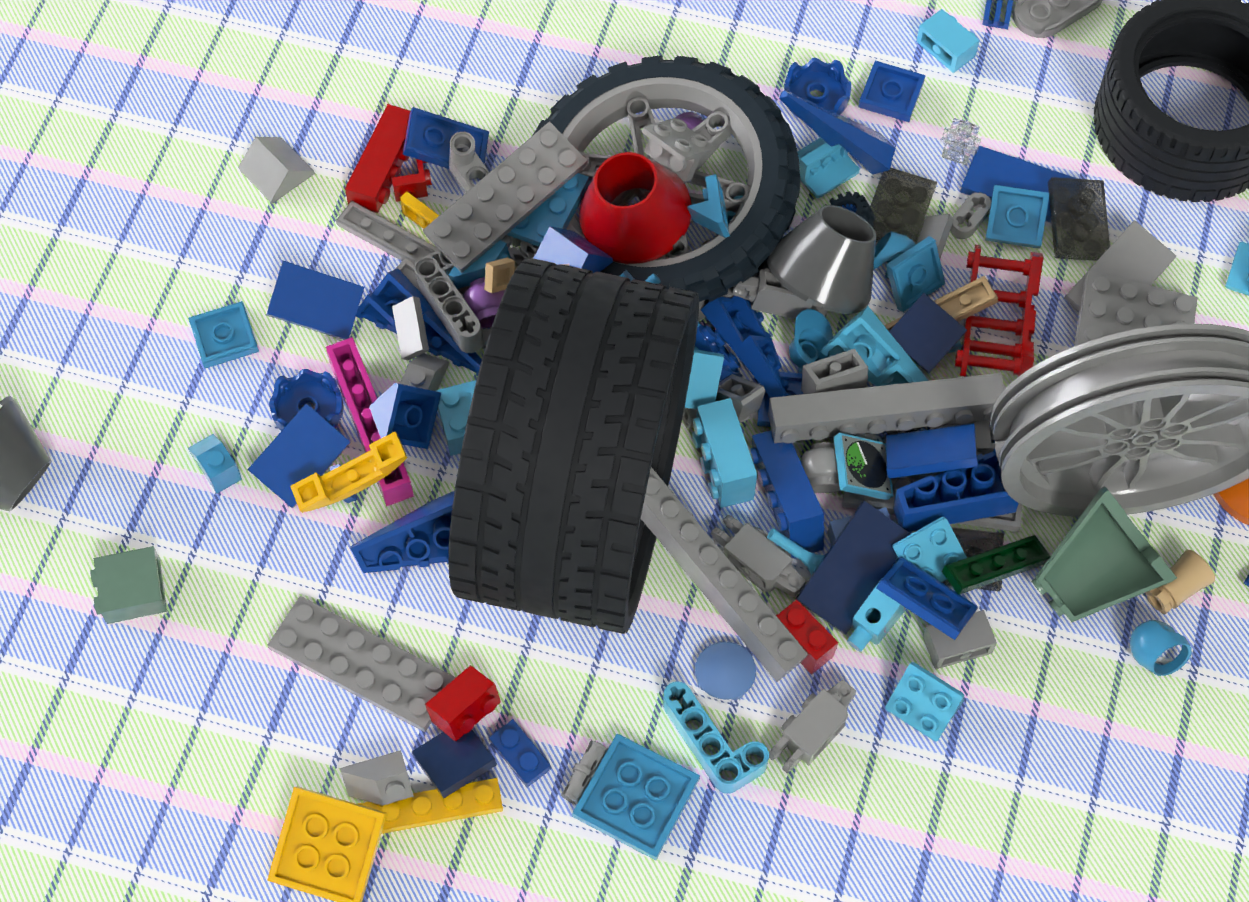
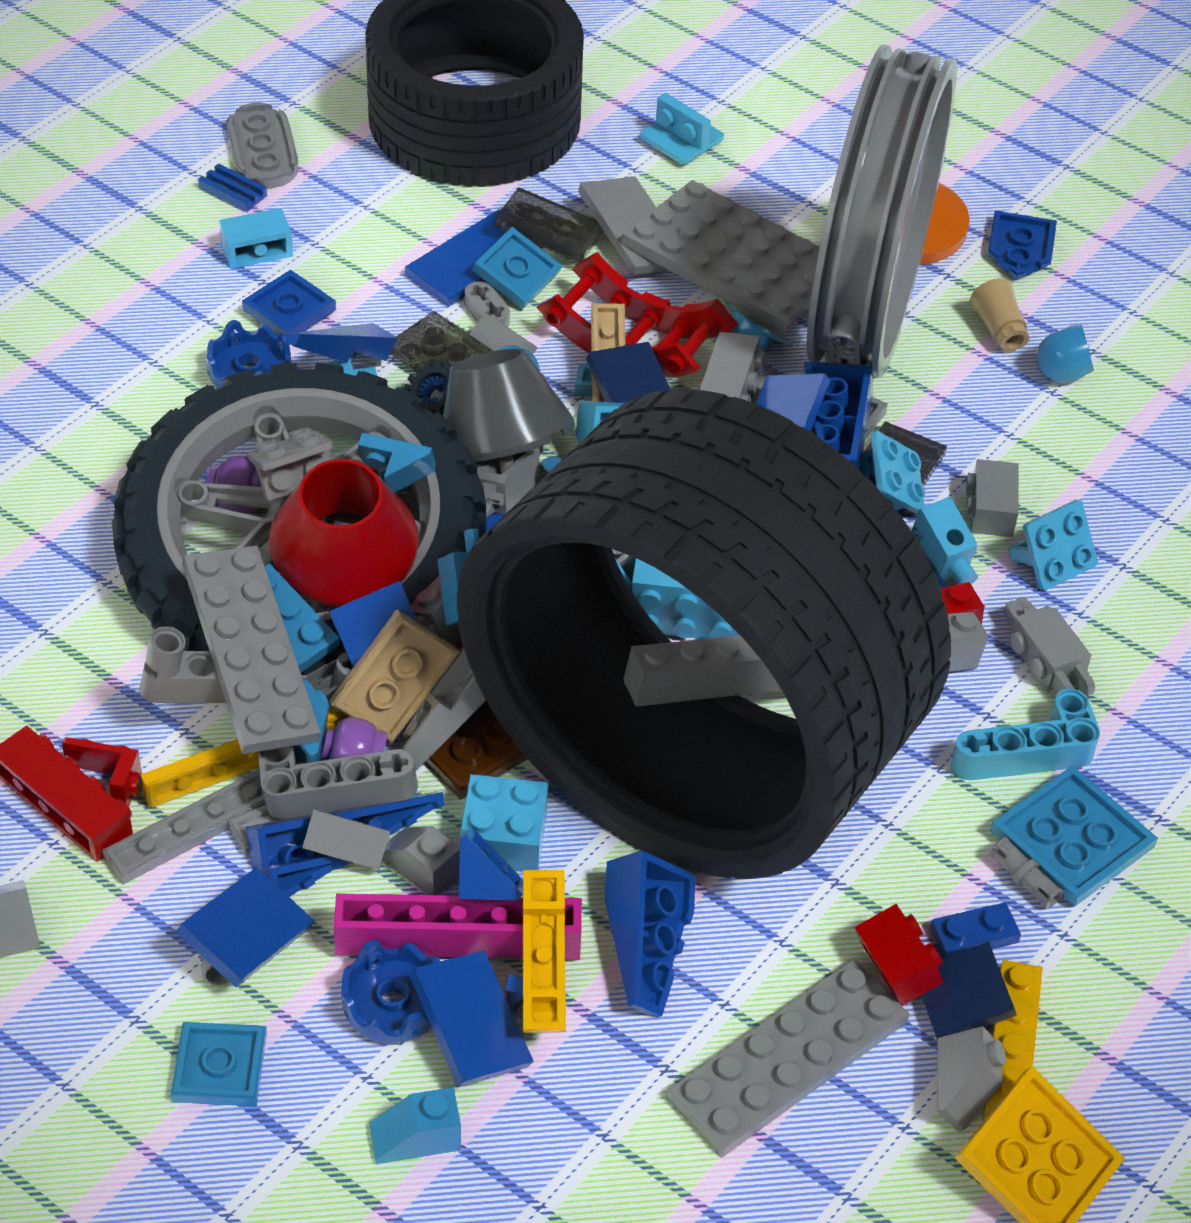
camera: 70 degrees left, 15 degrees down
blue tile [403,107,489,169] -> none
tan plate [484,257,515,293] -> none
medium blue dish [695,642,756,700] -> none
blue tile [876,557,978,640] -> none
dark azure tile [886,236,946,312] -> none
clear brick [940,118,982,166] -> none
dark green tile [942,535,1050,595] -> none
sand green cone [1031,486,1177,622] -> none

